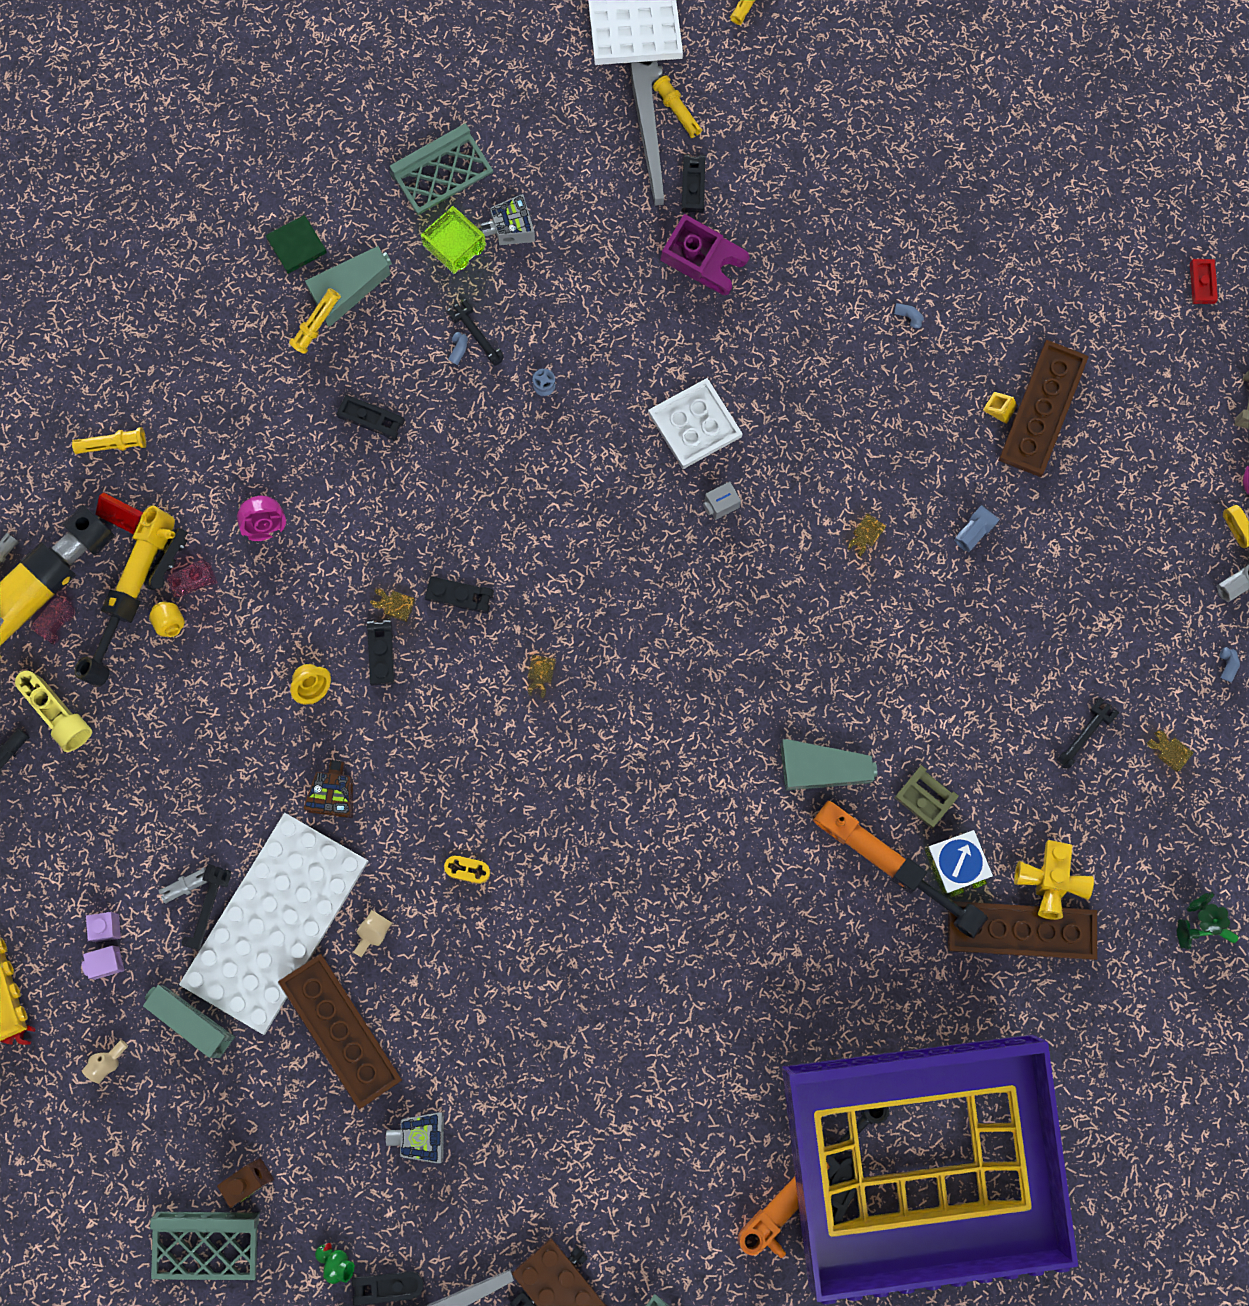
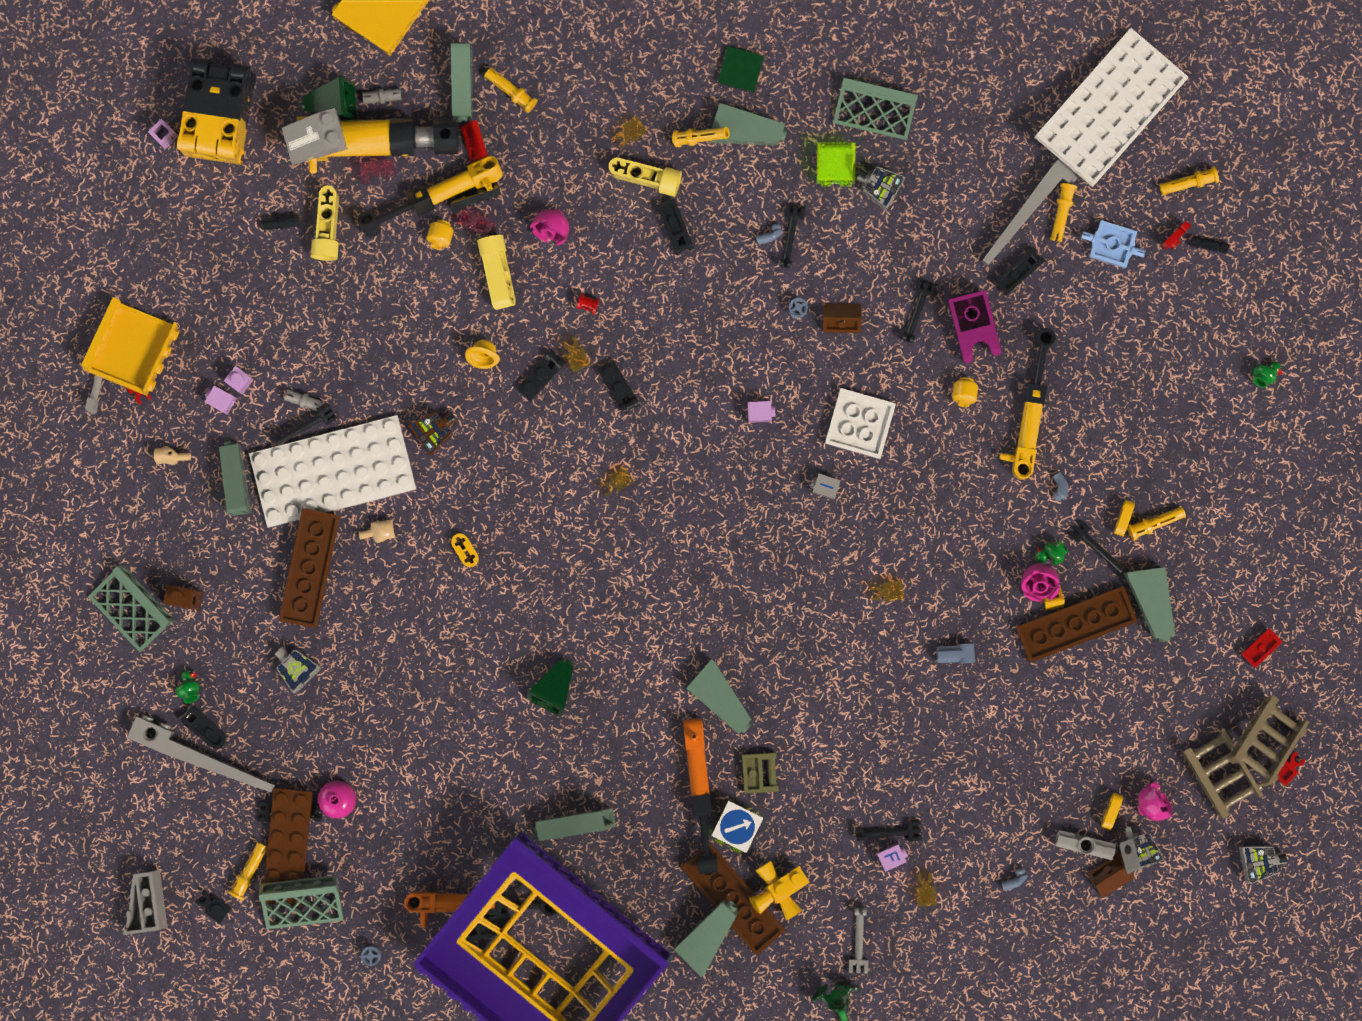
camera: 50 degrees right, 10 degrees up
none -> dark pink cylinder [318,780,357,819]
none -> sand green slope [451,43,473,122]
none -> light yellow beam [477,235,516,310]
none -> dark green slope [527,659,573,717]
none -> sand green slope [535,808,616,841]
none -> red bush [576,293,600,315]
none -> light yellow beam [609,158,682,197]
none -> clear yellow plate [613,116,648,149]
none -> sand green slope [674,898,739,977]
none -> lavender brick [747,401,775,423]
none -> reddish brown panel [822,303,862,333]
none -> light grey hinge [848,907,868,974]
none -> lavender brick [876,844,908,872]
none -> black hinge [902,278,937,343]
none -> yellow head [952,377,978,407]
none -> yellow piece [999,328,1056,480]
none -> dark pink cylinder [1021,563,1060,602]
none -> green animal [1035,540,1068,565]
none -> black hinge [1068,520,1126,576]
none -> light blue plate [1081,220,1146,268]
none -> yellow beam [1114,499,1135,537]
none -> sand green slope [1124,567,1176,642]
none -> yellow pin [1127,506,1186,541]
none -> red plate [1161,221,1191,250]
none -> black axle [1191,236,1229,254]
none -> green animal [1253,361,1283,388]

